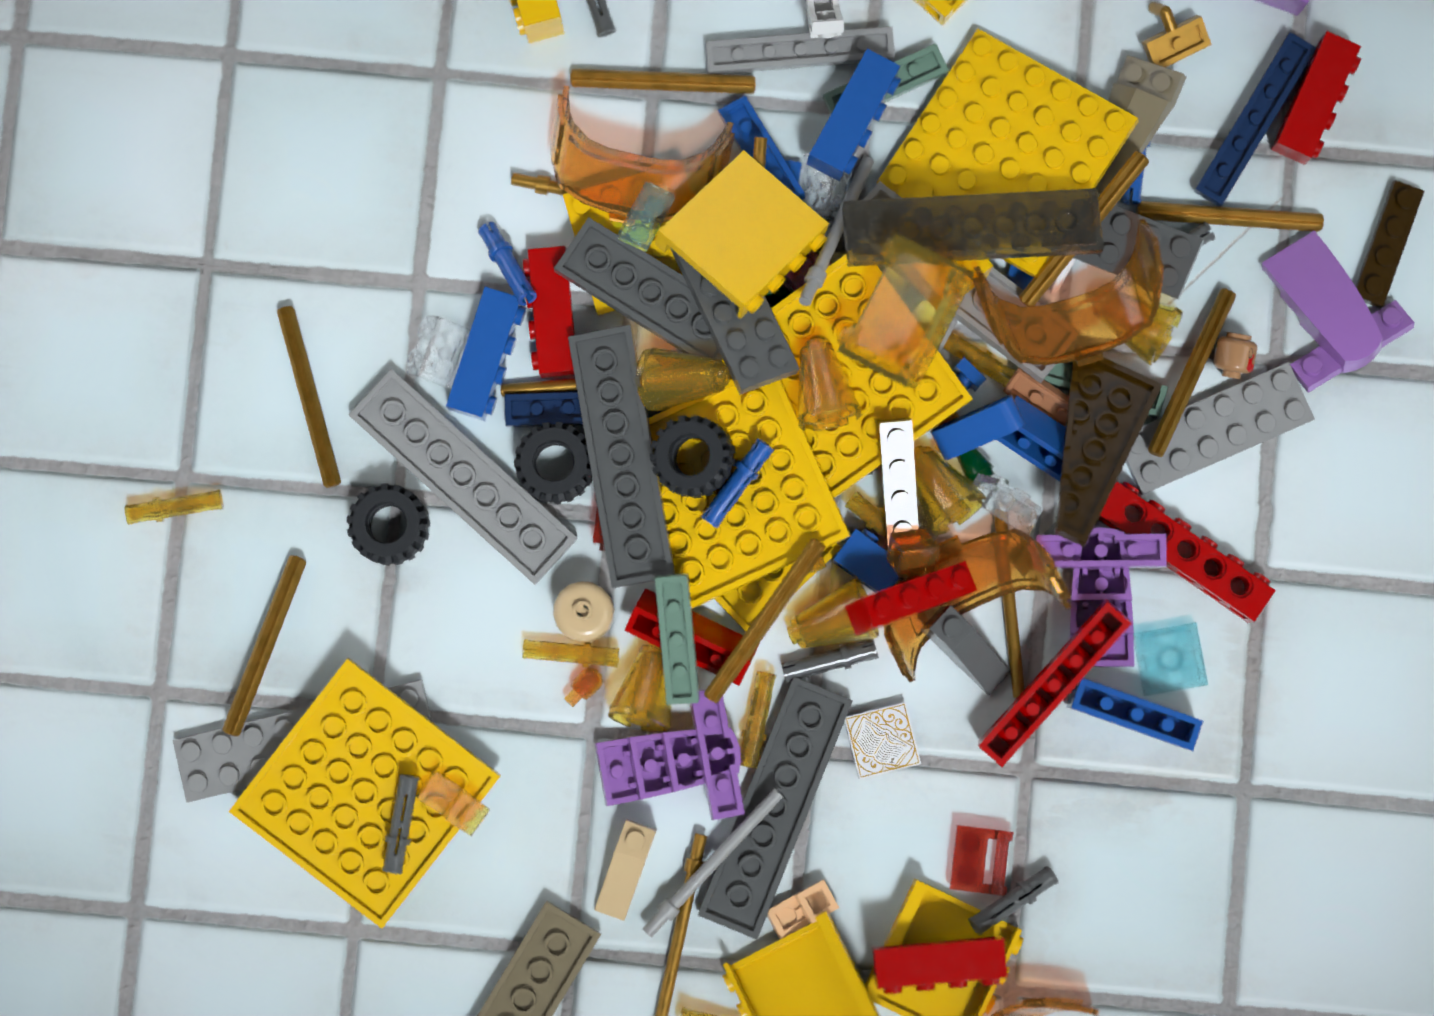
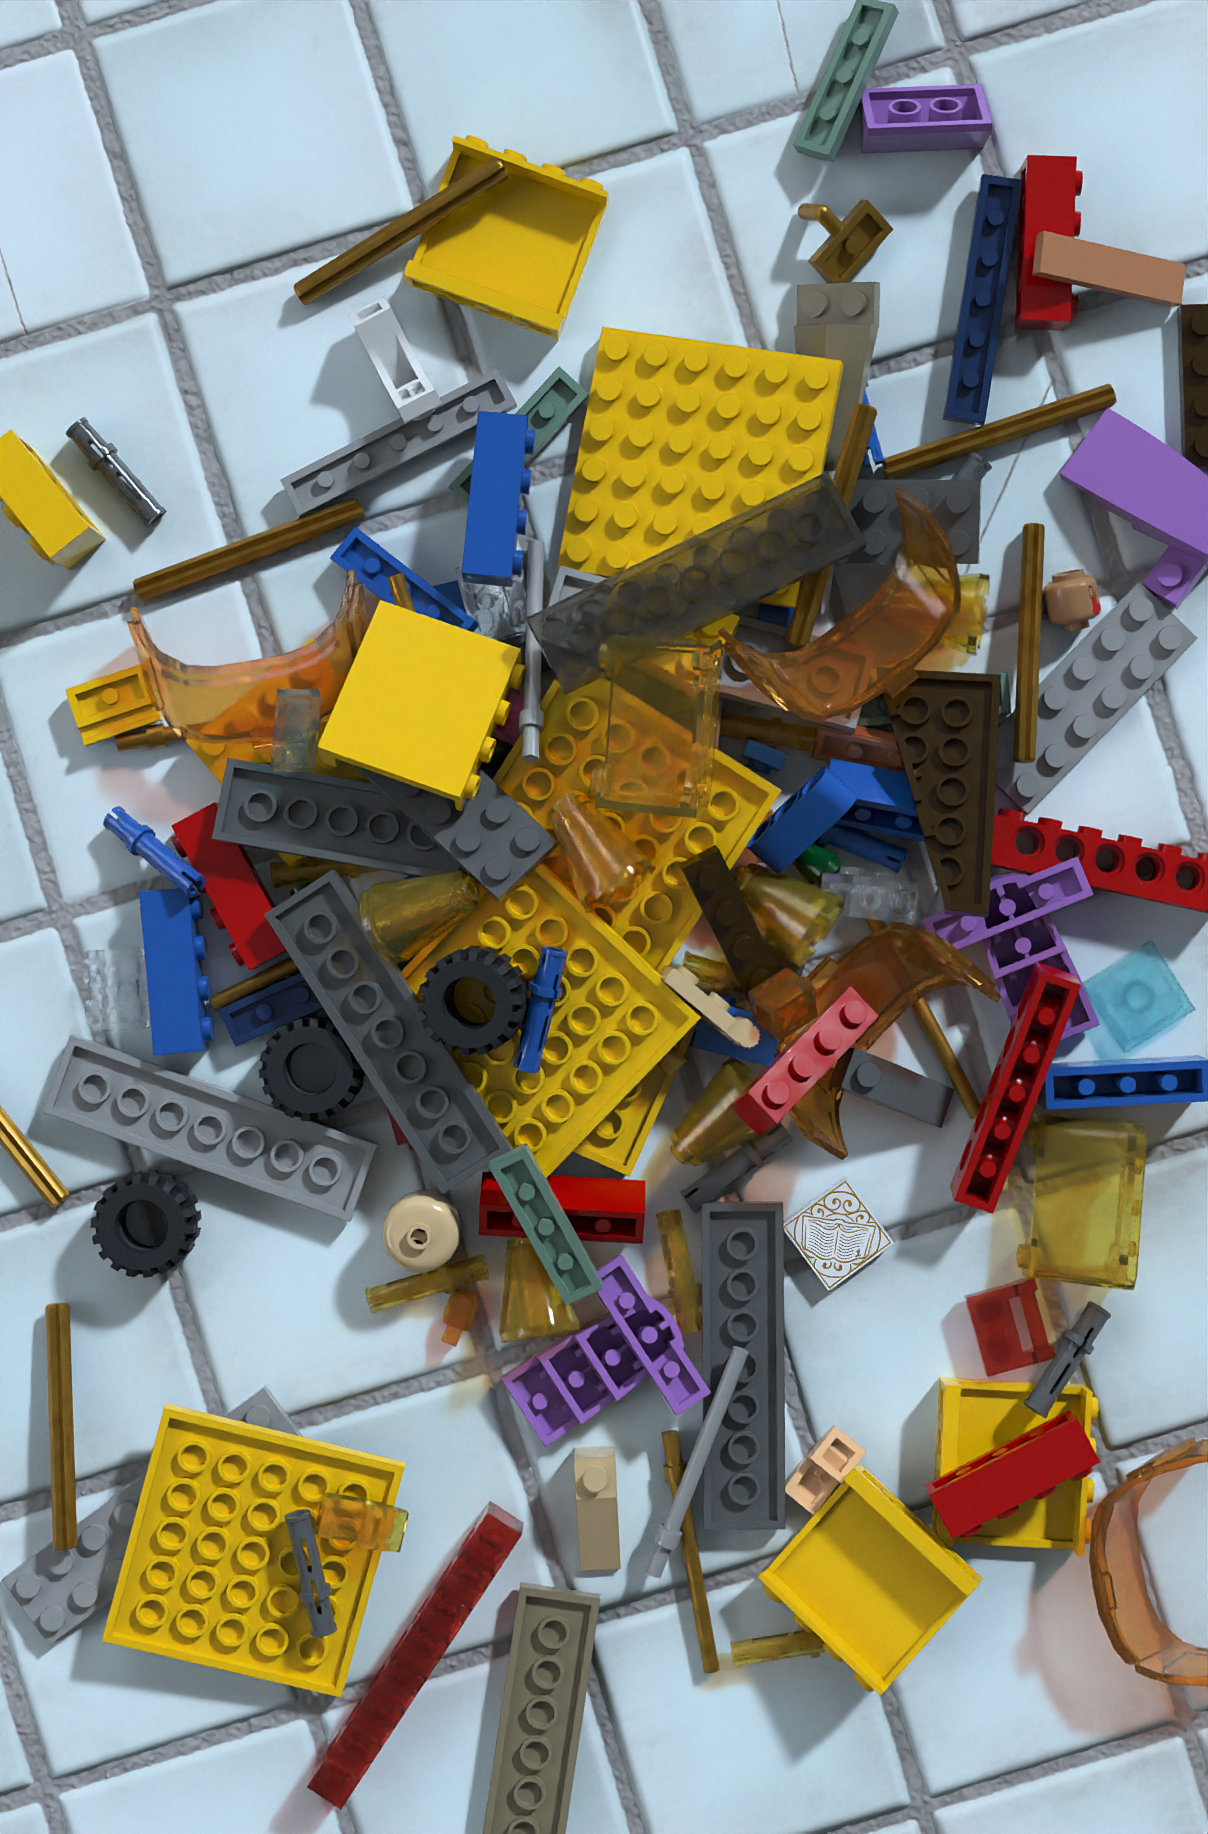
camera: 20 degrees left, 5 degrees up
pearl gold axle [704,538,825,703] -> none
none -> yellow plate [65,664,164,747]
none -> clear yellow pin [270,857,383,888]
none -> clear red brick [307,1501,524,1810]
none -> tan hinge [659,965,761,1049]
none -> blue pin [817,824,907,873]
none -> clear yellow windscreen [1016,1113,1147,1290]
none -> nougat tile [1032,231,1186,308]

